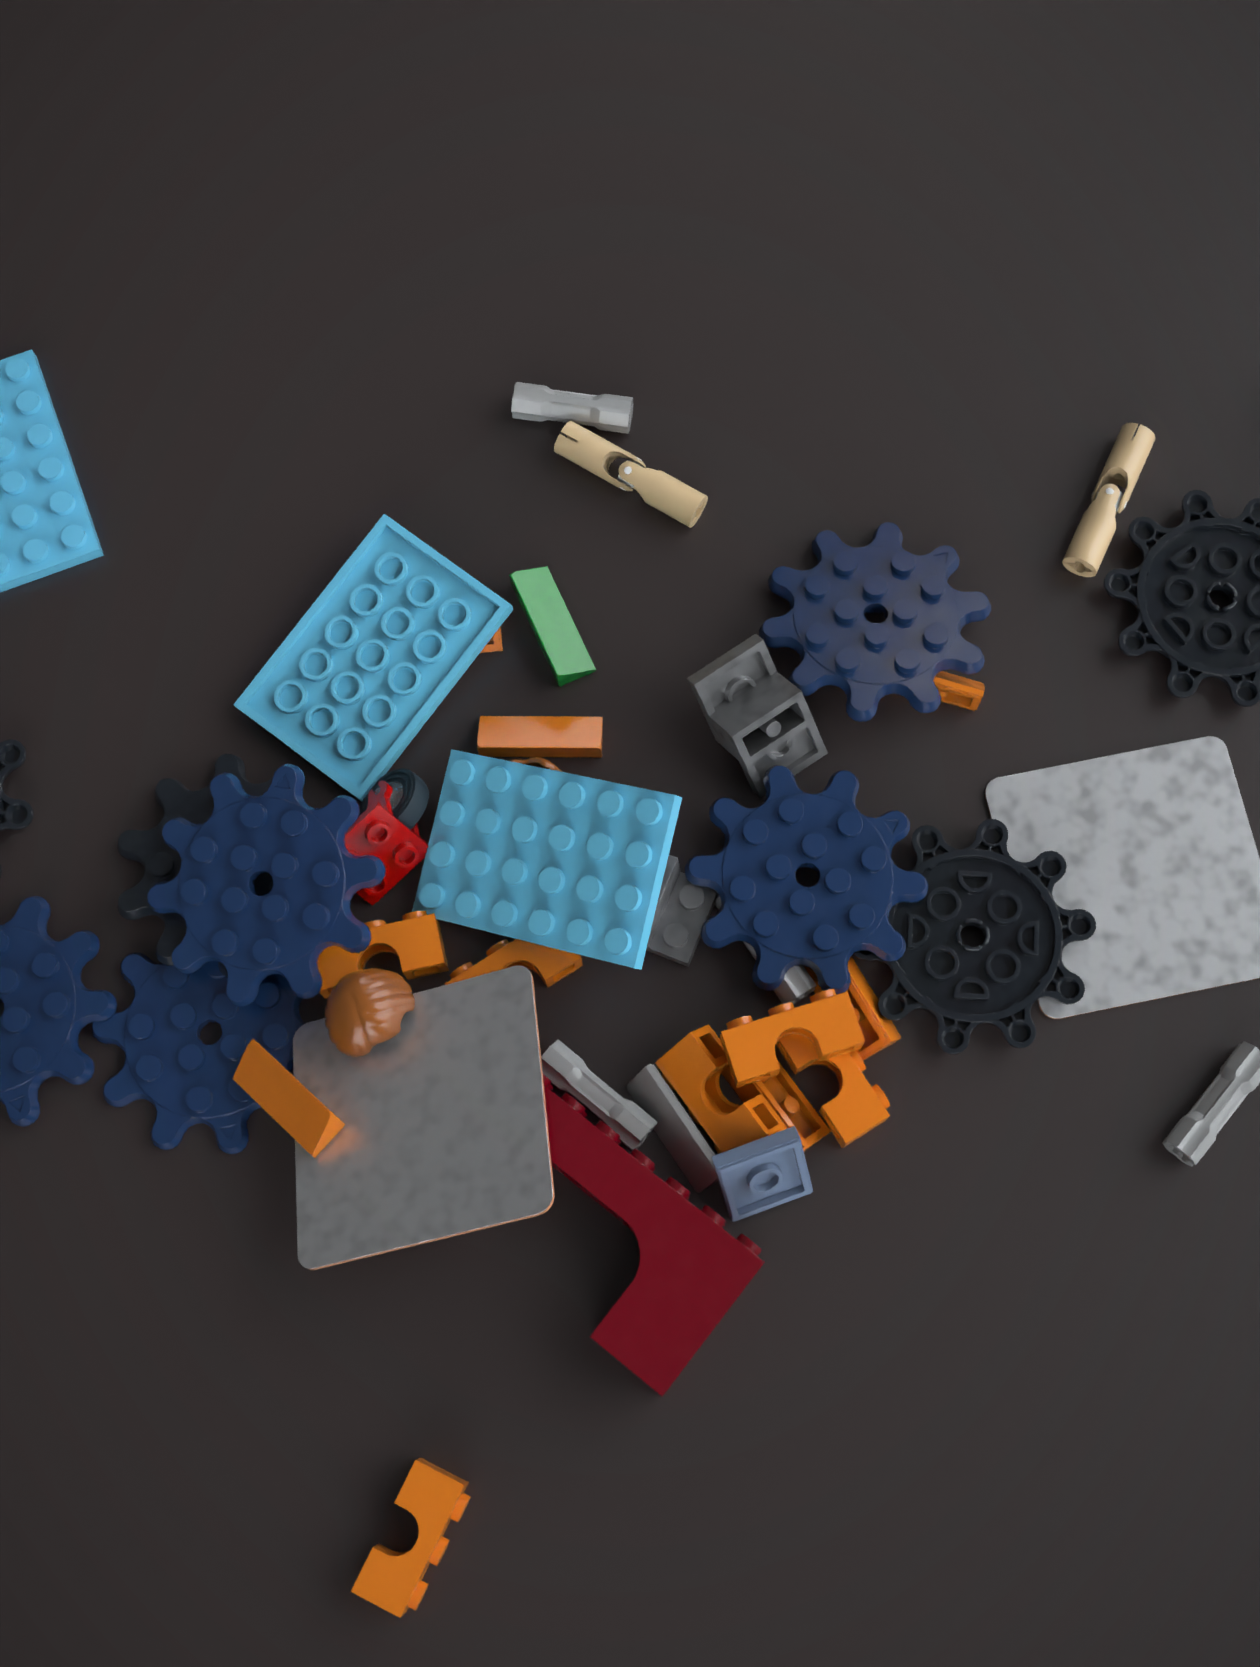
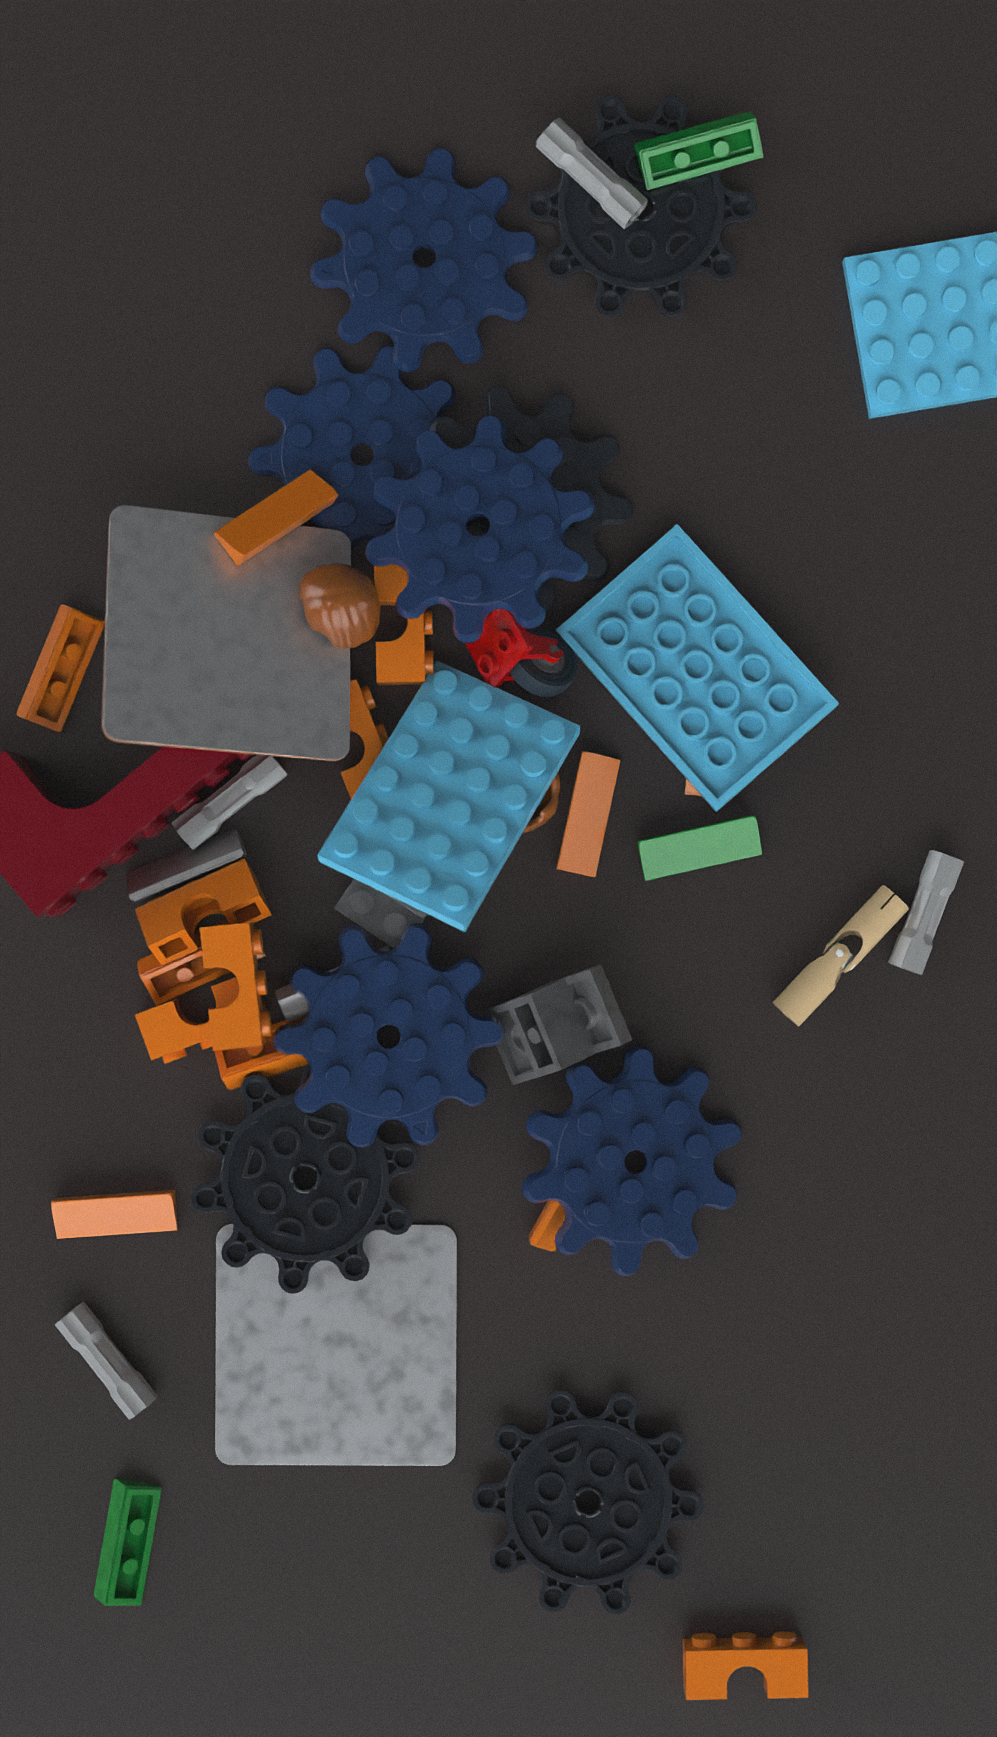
camera: 90 degrees right, 15 degrees up
sand blue plate [711,1126,813,1222] -> none
tan piece [1062,423,1156,577] -> none
none -> orange slope [17,604,105,733]
none -> orange slope [51,1190,178,1239]

